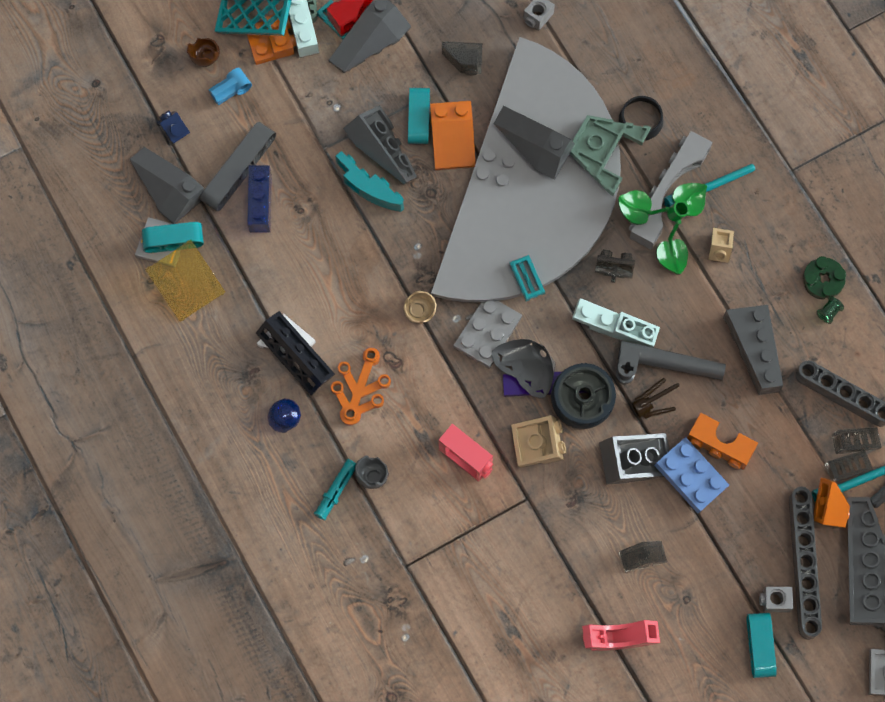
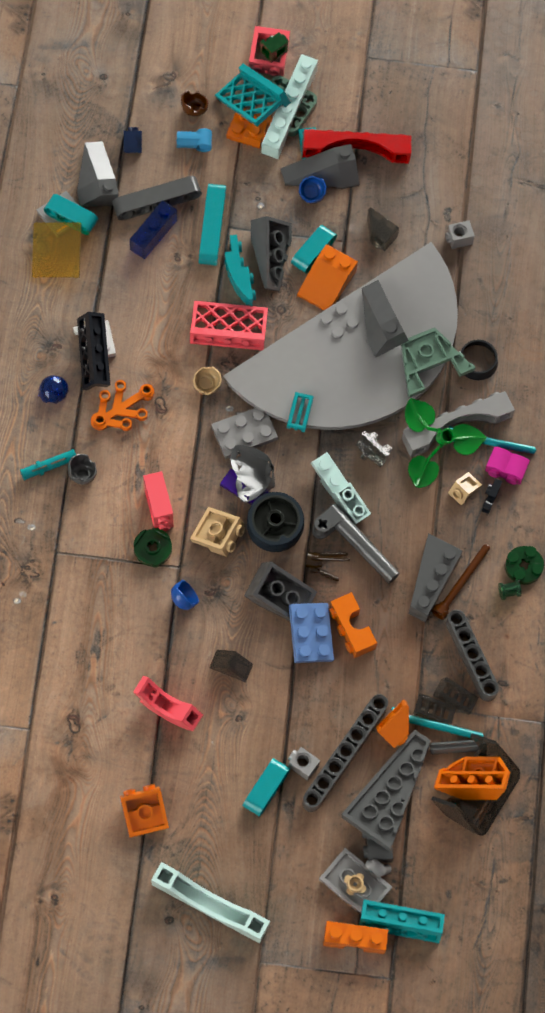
camera: 30 degrees right, 5 degrees down
none -> dark green plate [134,528,172,568]
none -> blue hair [171,580,199,610]
none -> coral fence [190,301,268,350]
none -> teal beam [199,183,226,266]
none -> blue hair [299,176,327,204]
none -> reddish brown piece [432,544,490,620]
none -> black plate [482,478,503,514]
none -> dark pink brick [485,446,530,485]

